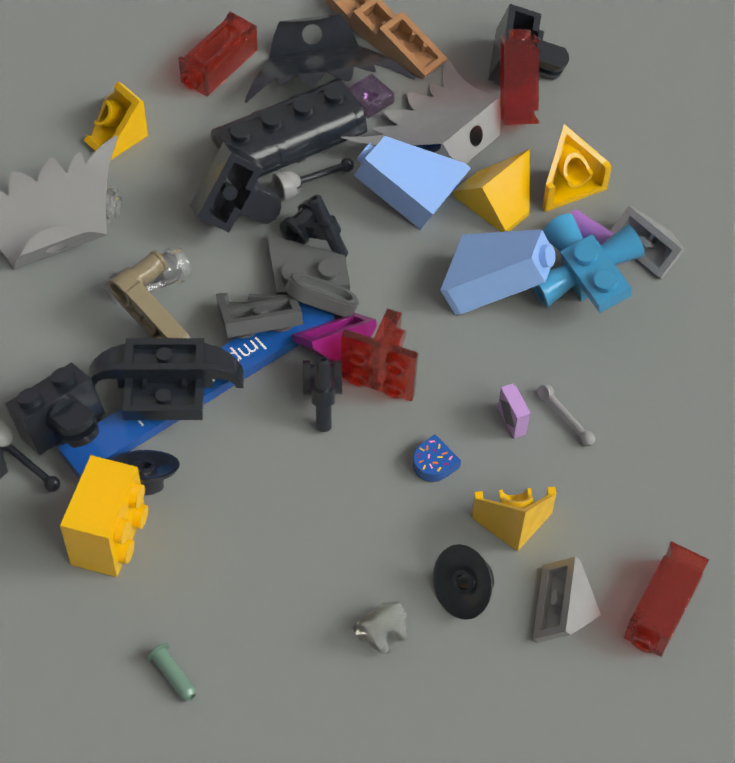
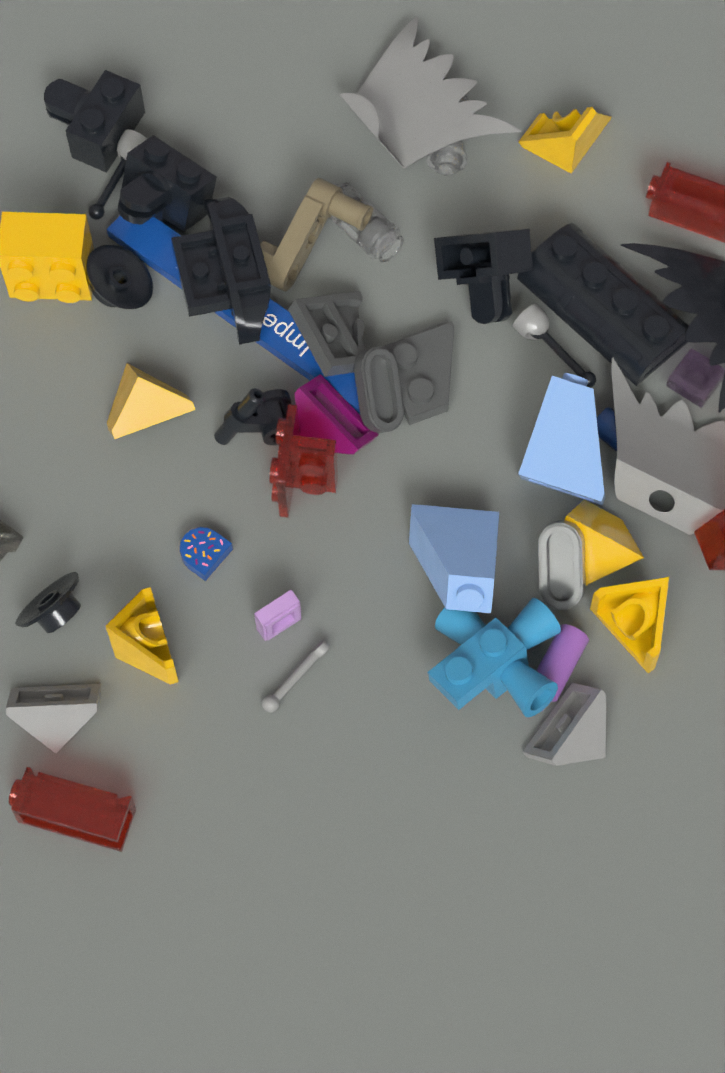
camera: 80 degrees right, 10 degrees up
black piece [279,195,348,258] -> none
none -> yellow slope [107,363,195,439]
none -> tile [538,520,586,610]

